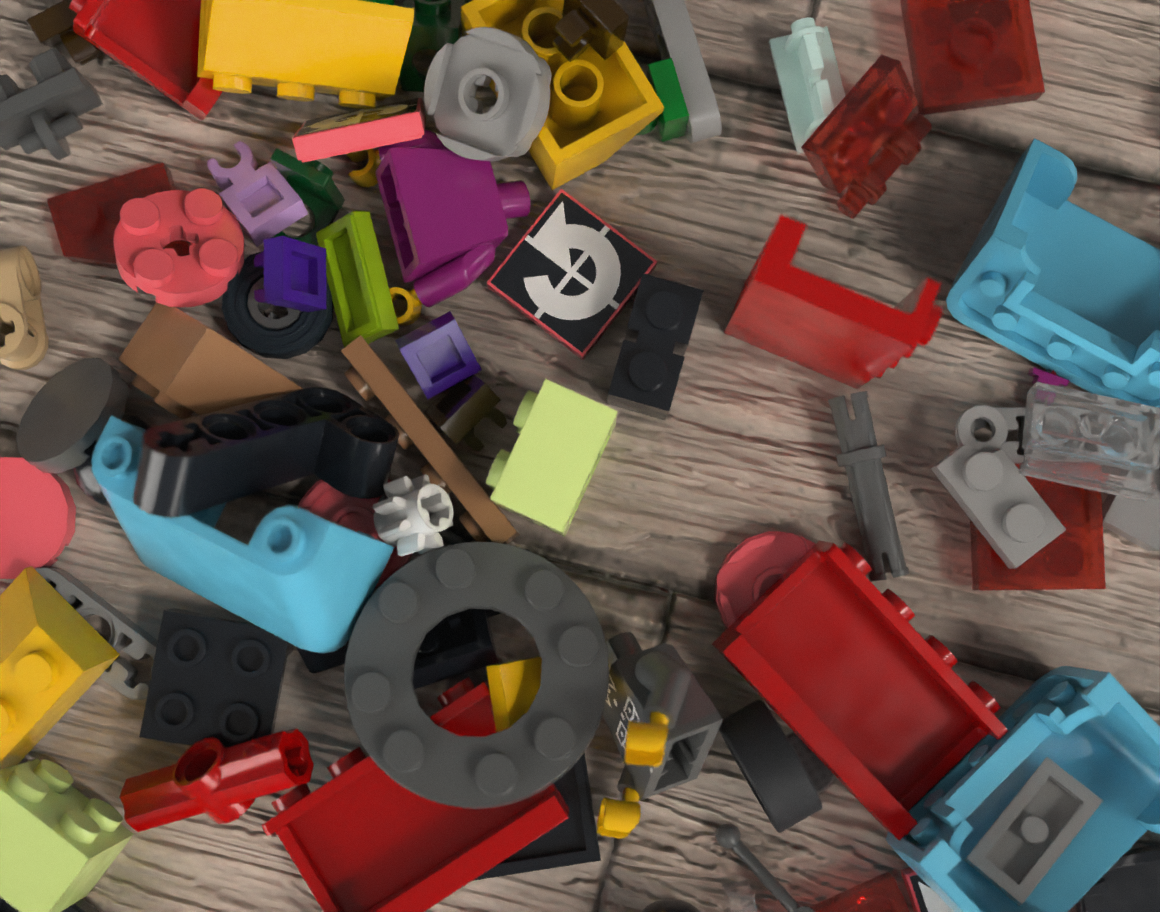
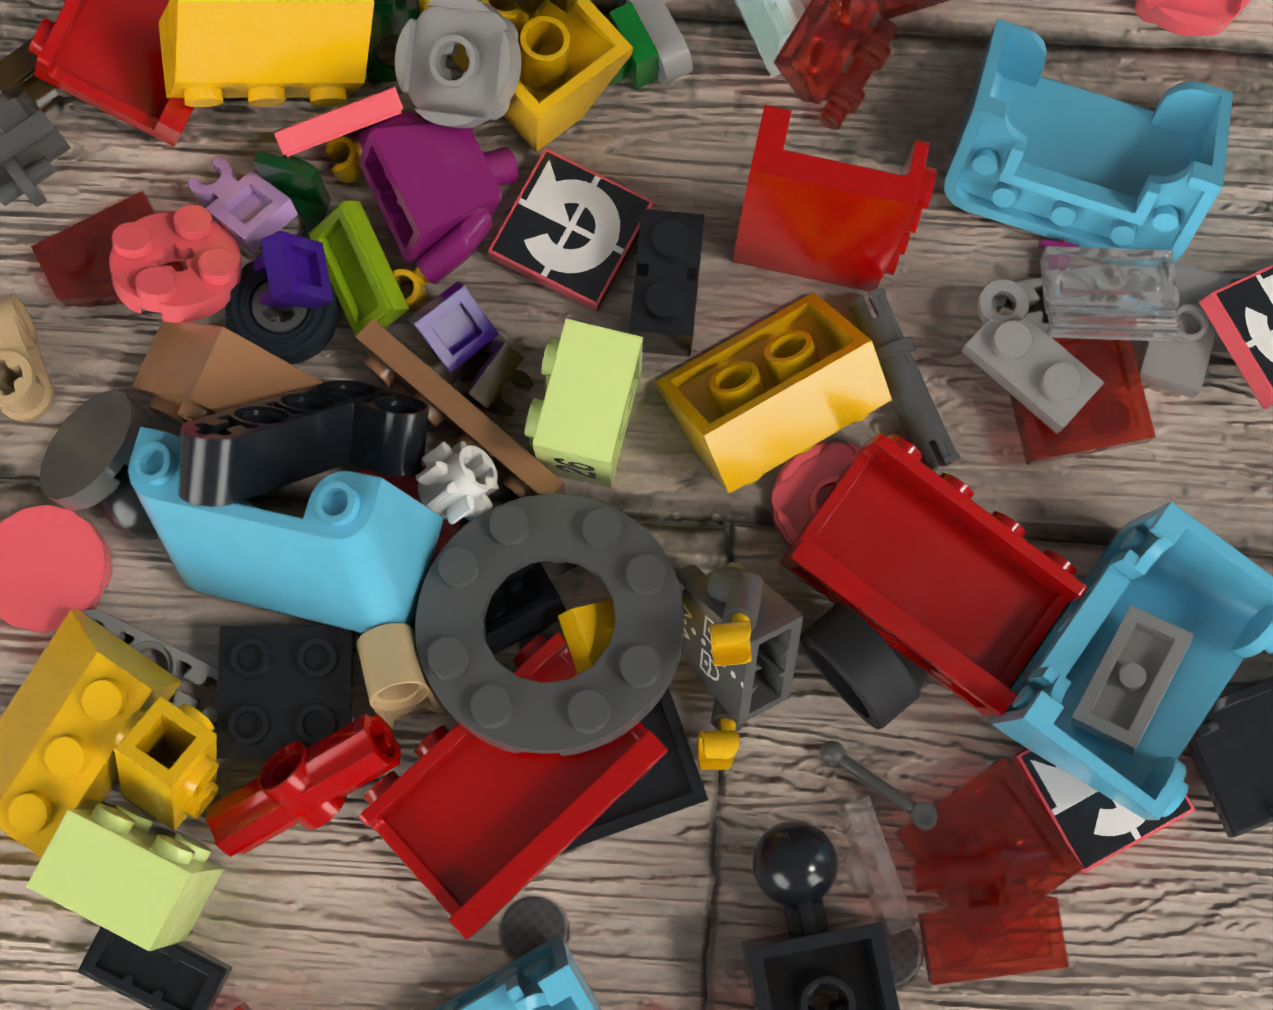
camera: 15 degrees left, 5 degrees down
none -> yellow brick [114,696,219,831]
none -> tan piece [357,623,447,730]
none -> yellow slope [655,292,892,494]

